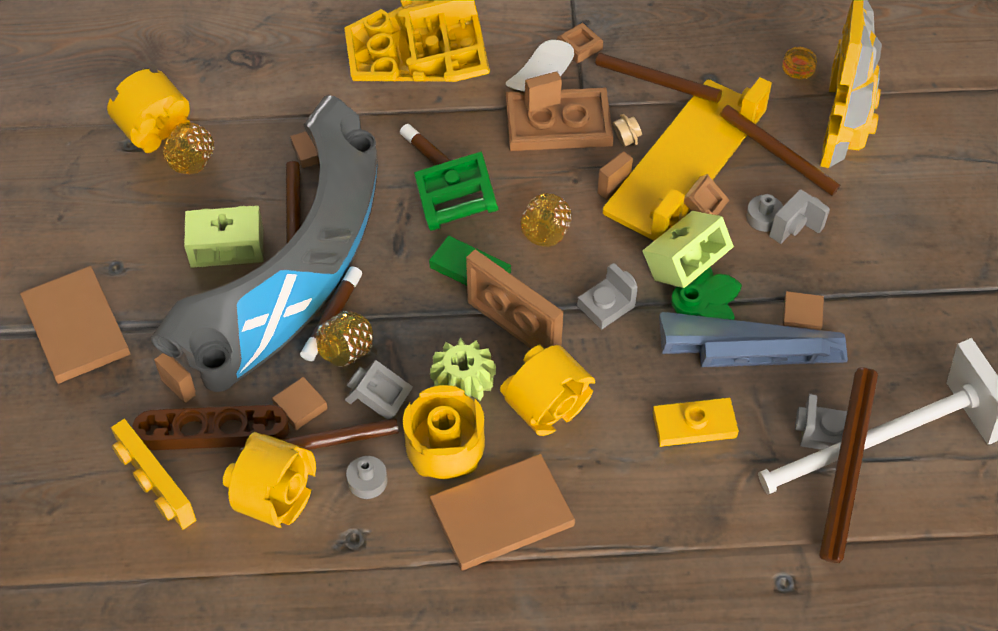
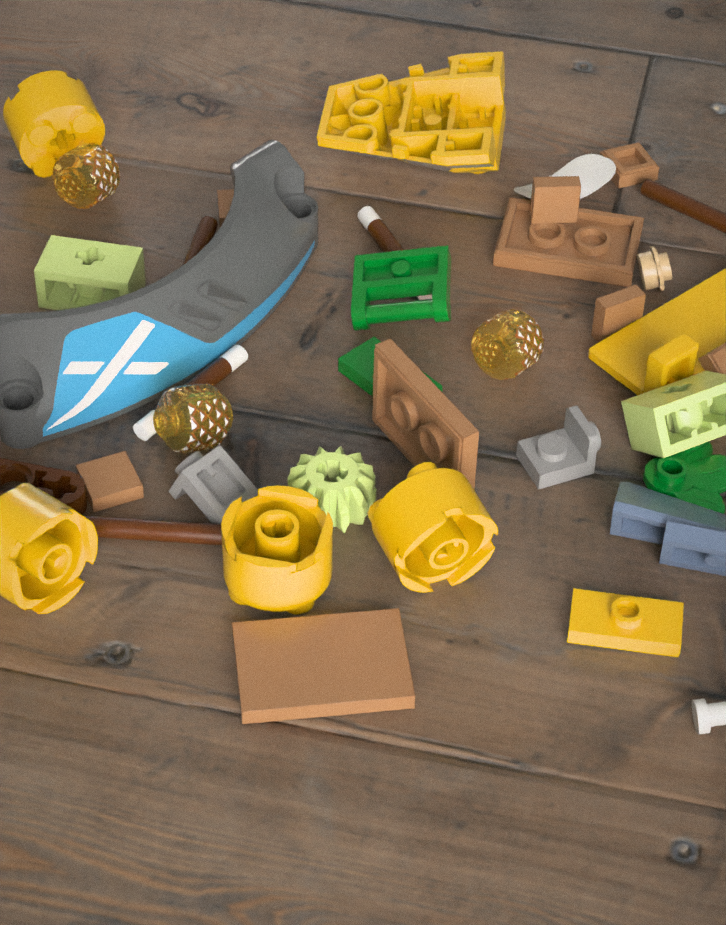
camera: 15 degrees right, 10 degrees down
light grey tile [346,456,388,499] -> none

